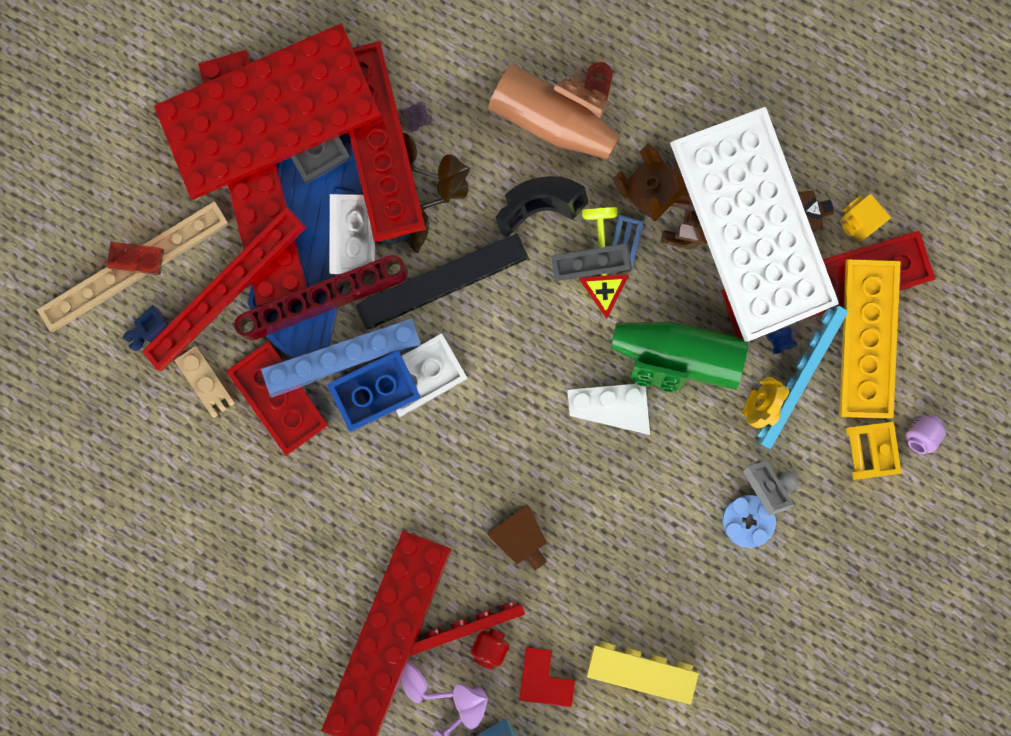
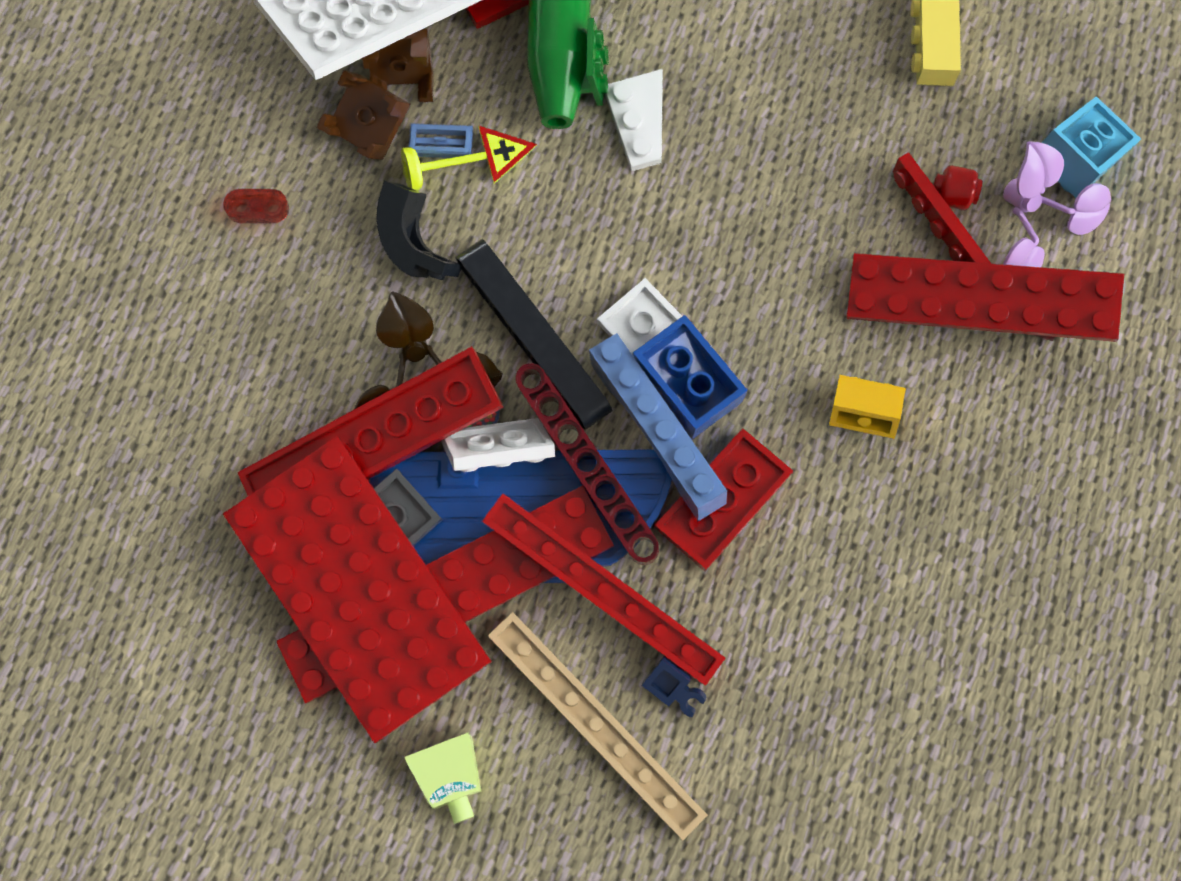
camera: 105 degrees left, 10 degrees down
clear red plate [107,242,164,275] -> none
tan hinge [174,346,236,418] -> none
clear purple plate [402,102,432,132] -> none
reddish brown torso [487,504,547,571] -> none
nougat piece [488,63,620,159] -> none
red tile [519,647,575,707] -> none
dark grey plate [551,244,632,281] -> none
none -> yellowish green torso [405,733,481,824]
none -> yellow brick [829,375,906,439]

